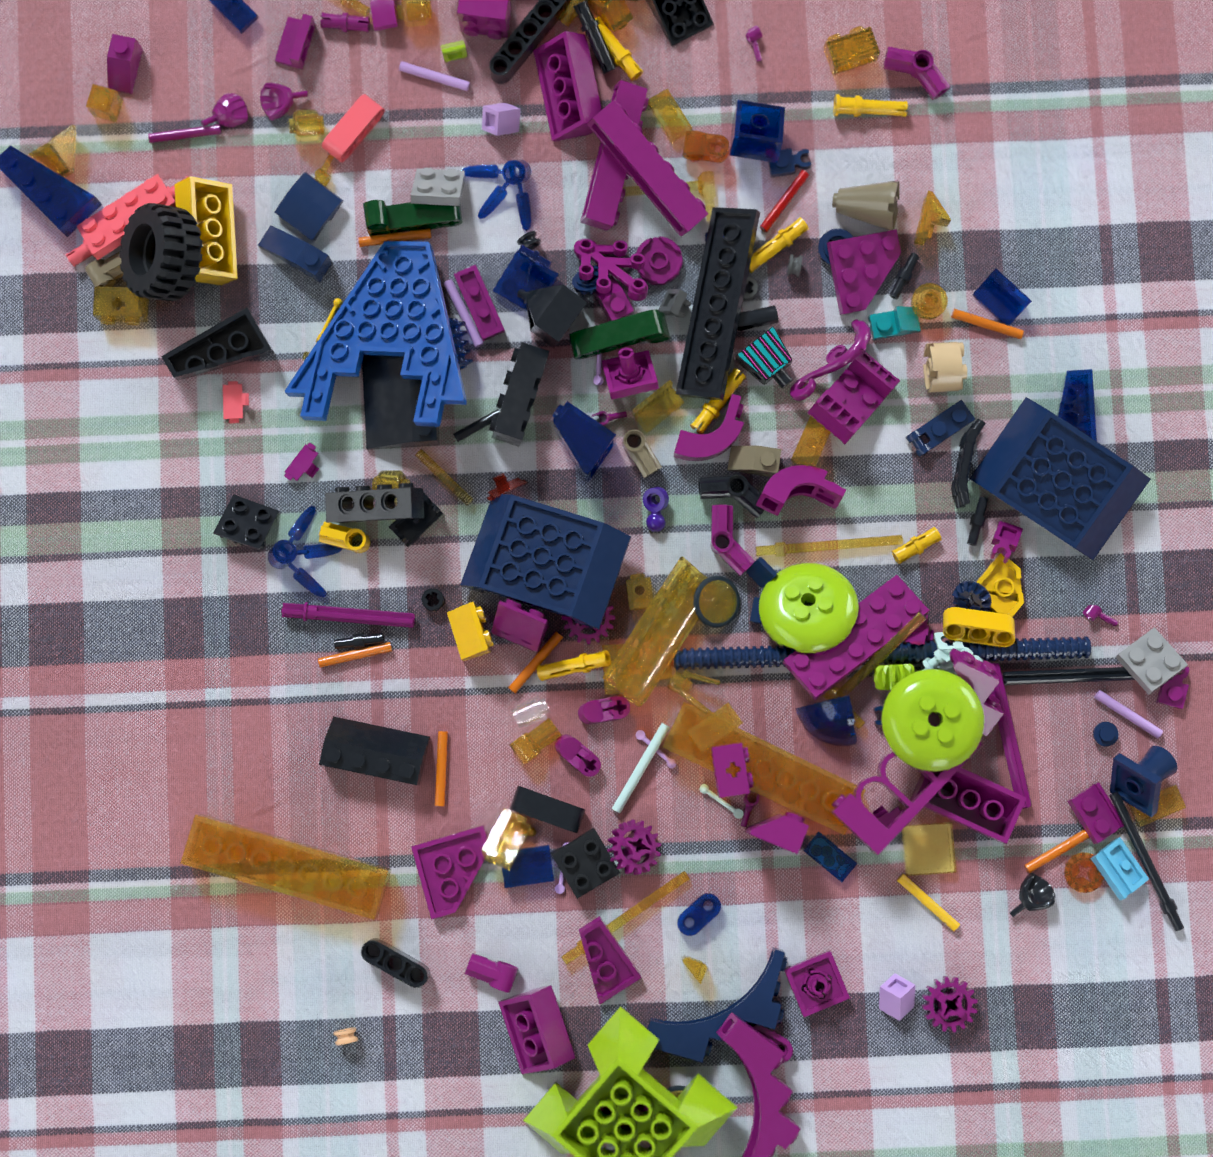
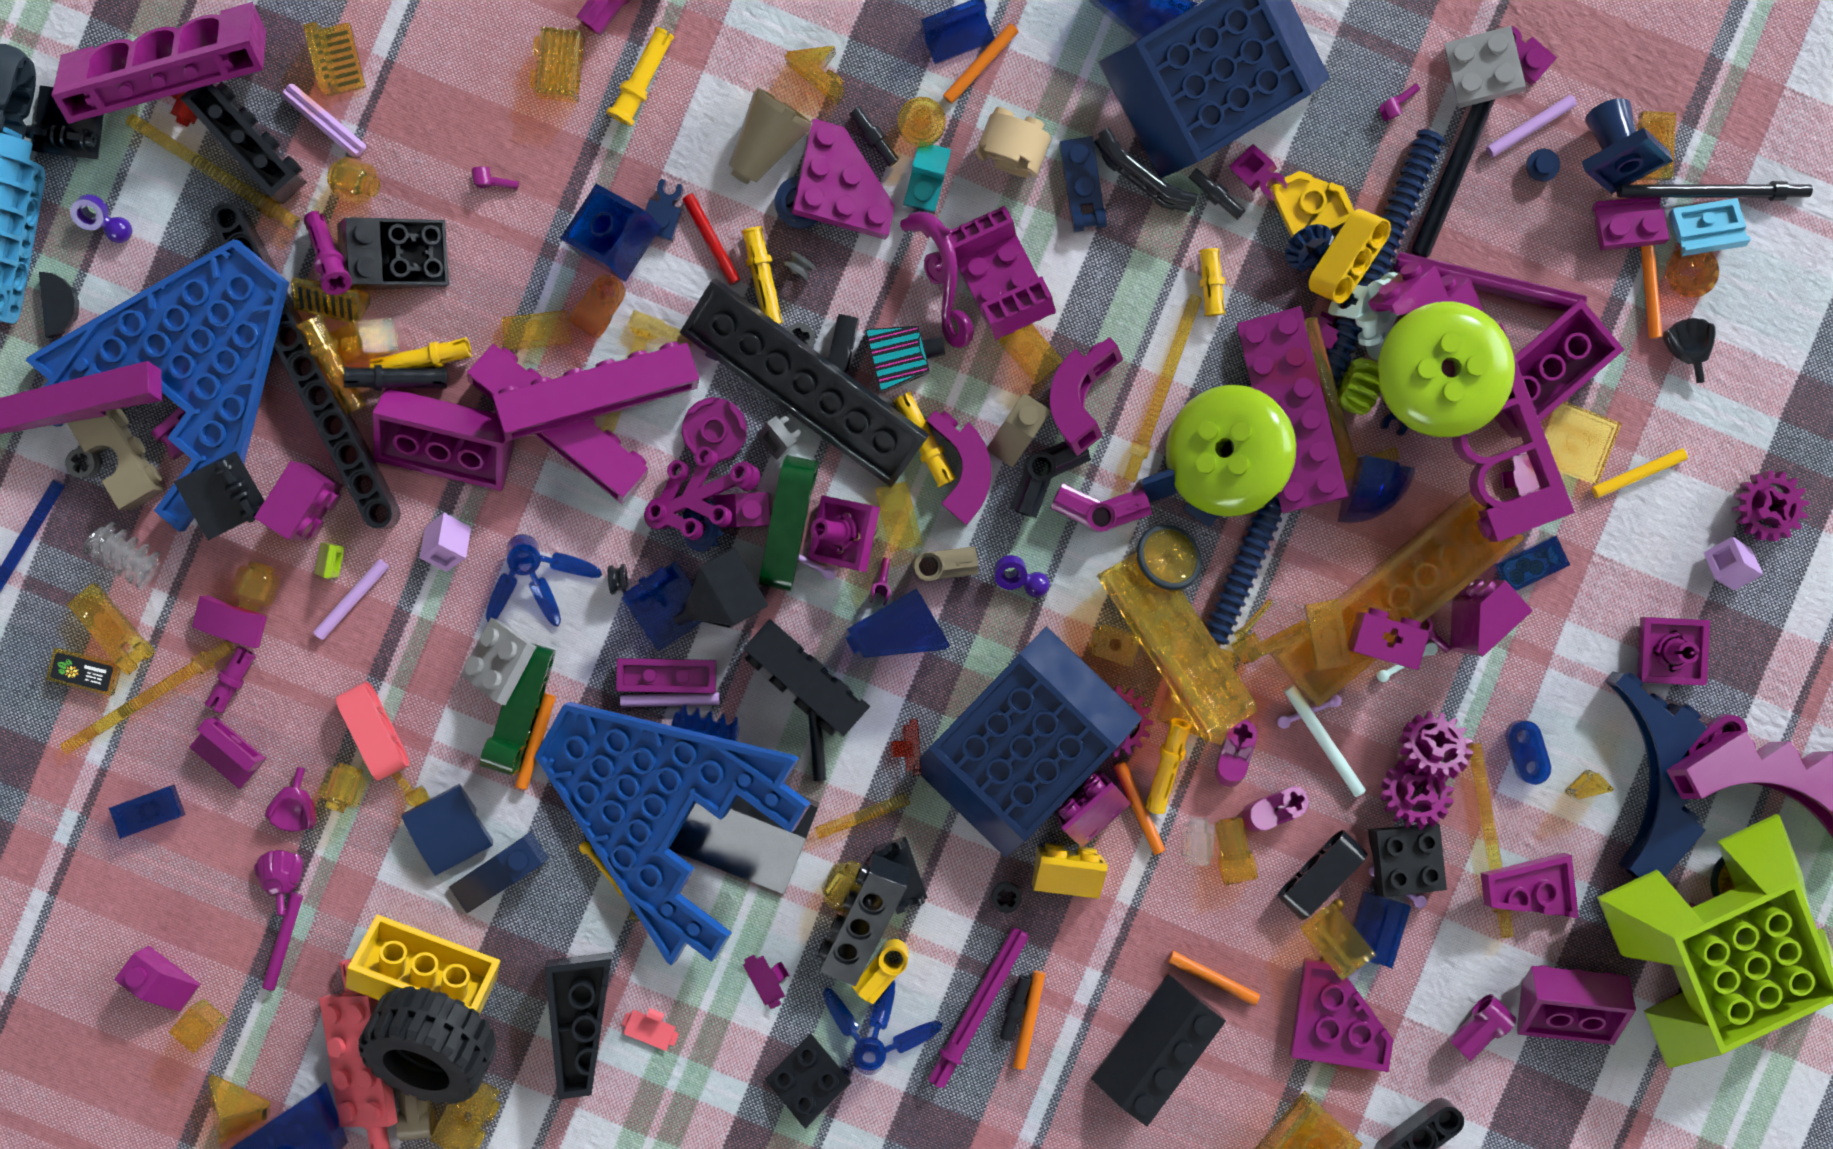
camera: 65 degrees left, 5 degrees up
none -> magenta gear [1398,711,1473,782]

